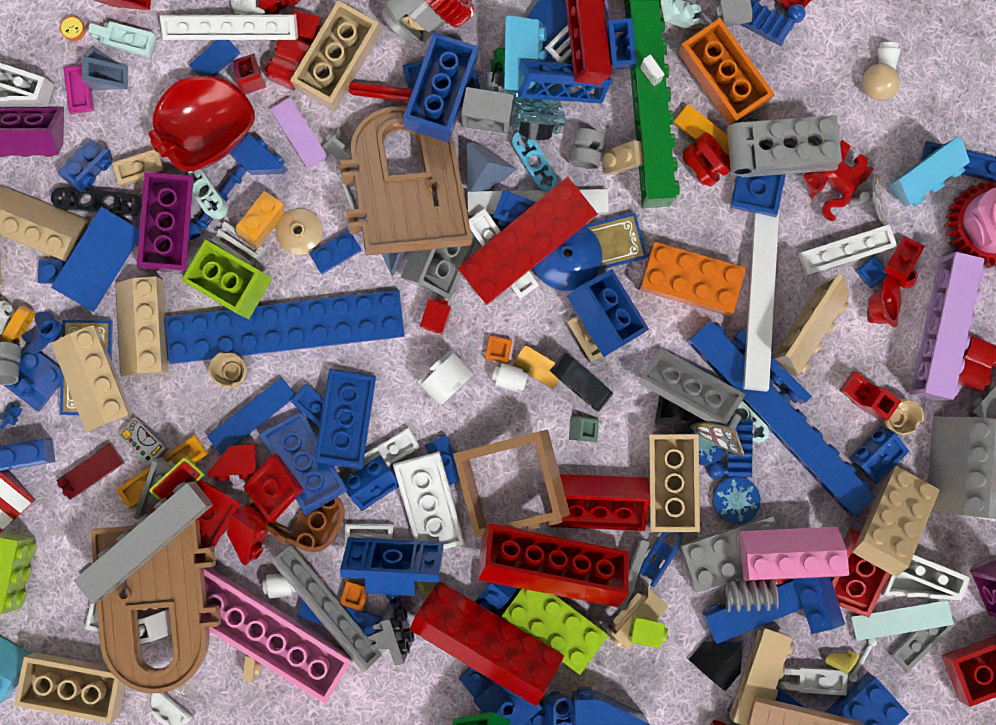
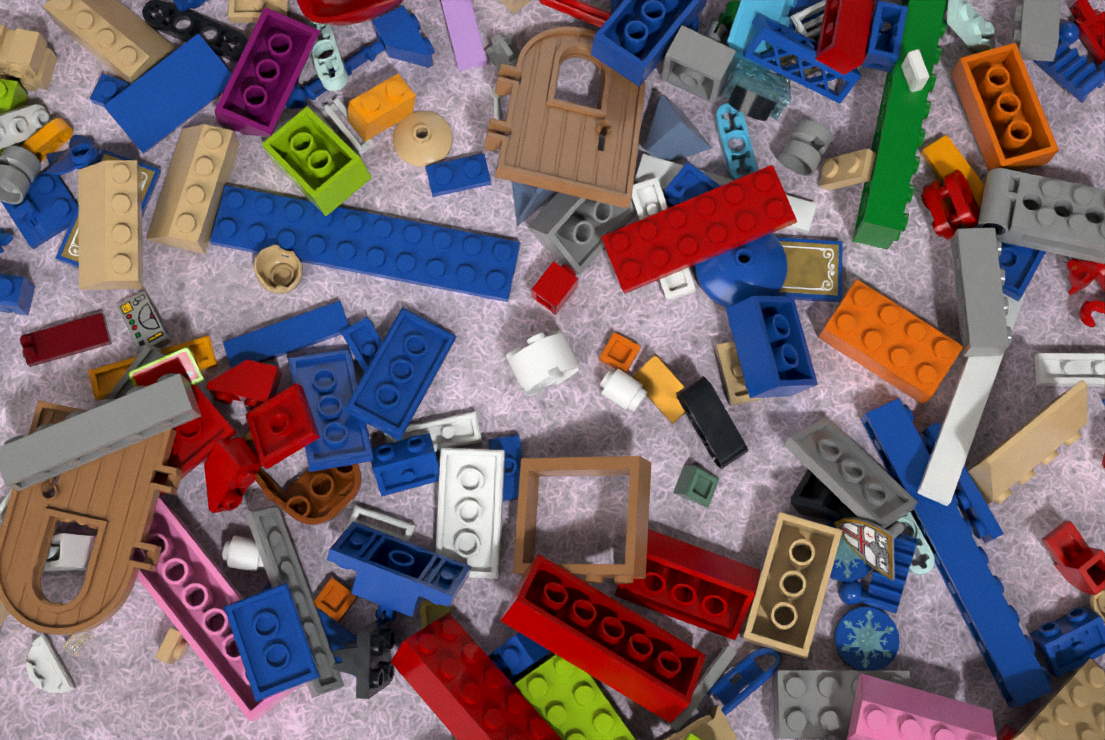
camera: 20 degrees right, 10 degrees down
none -> blue tile [224,583,321,702]
none -> light grey brick [951,228,1012,357]

